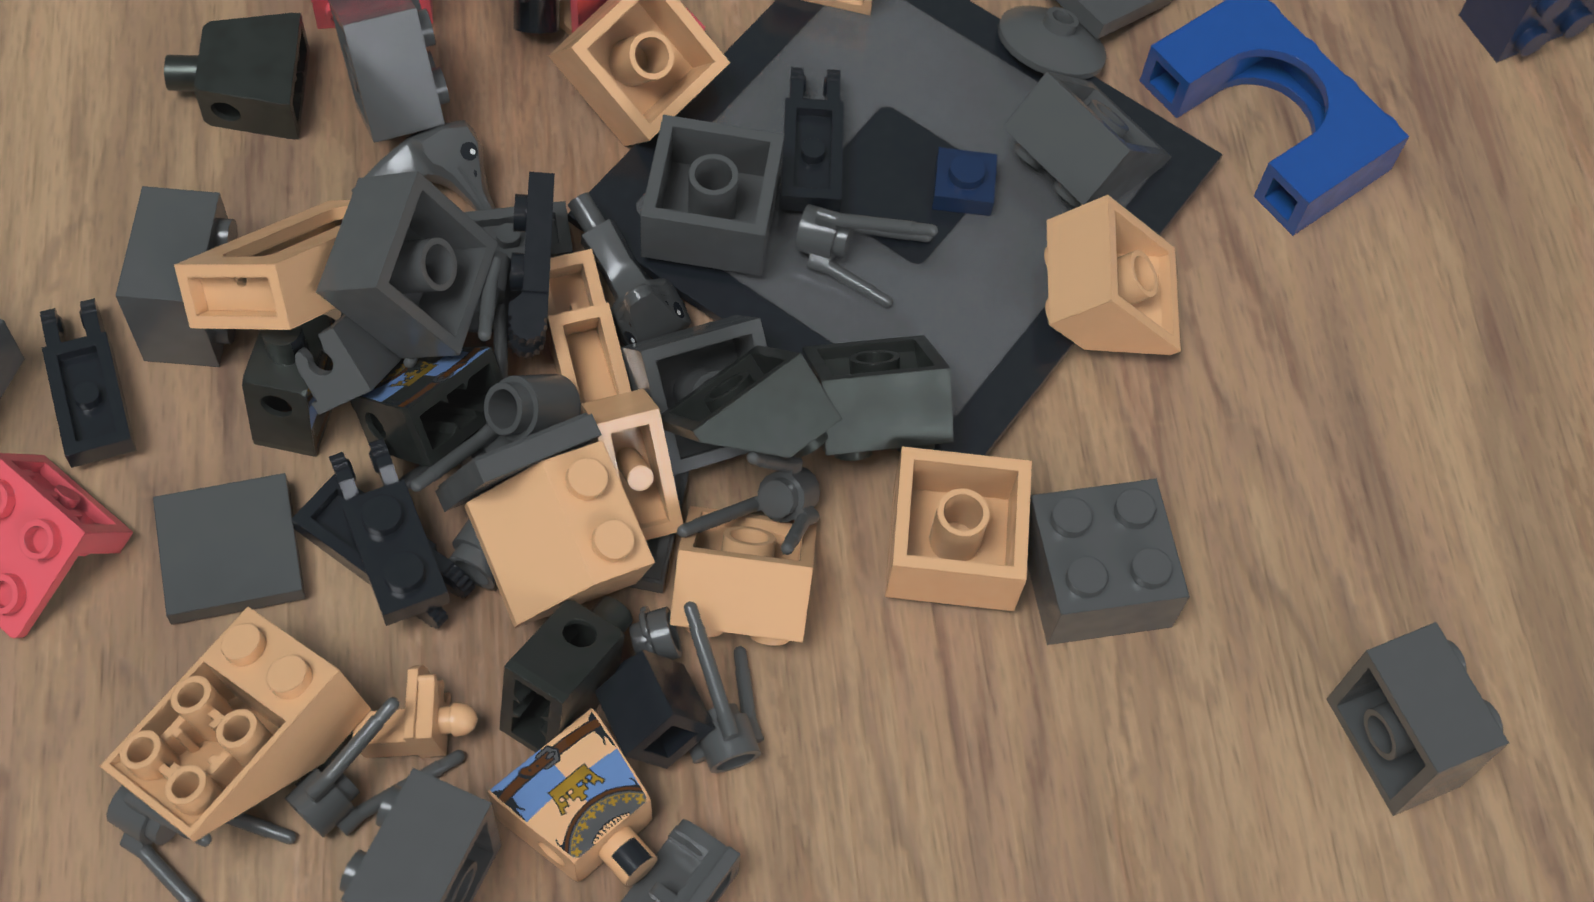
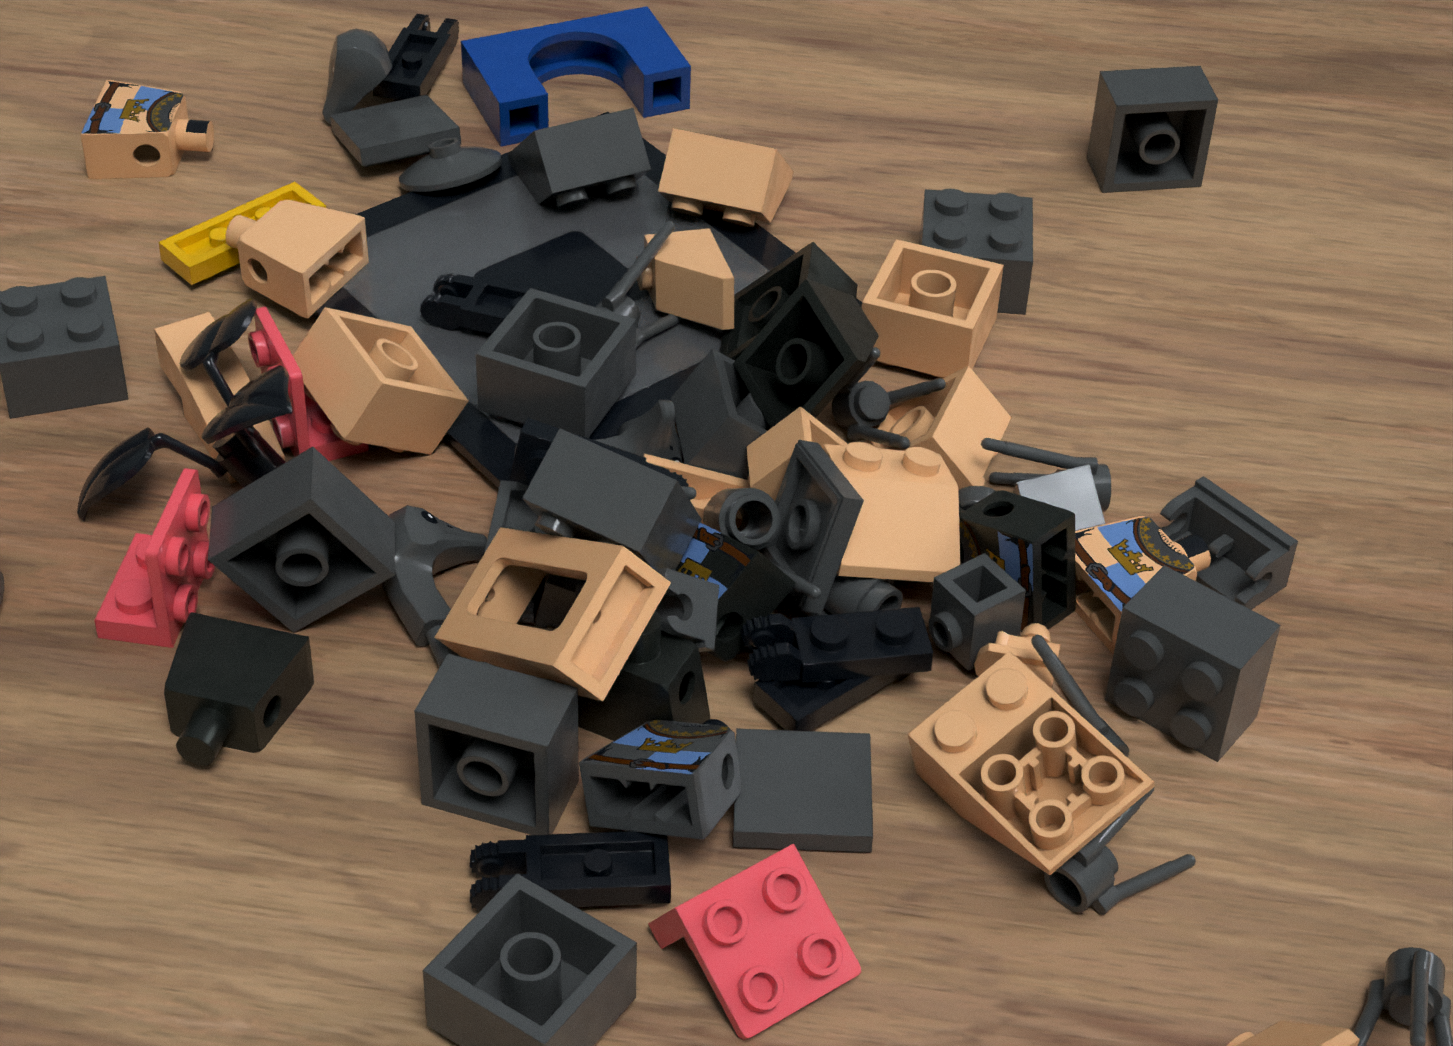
camera: 70 degrees left, 20 degrees down
dark blue plate [932,147,998,217] -> none
none -> dark grey torso [579,719,742,840]
none -> light nougat slope [636,228,734,330]
none -> dark grey brick [928,553,1026,671]

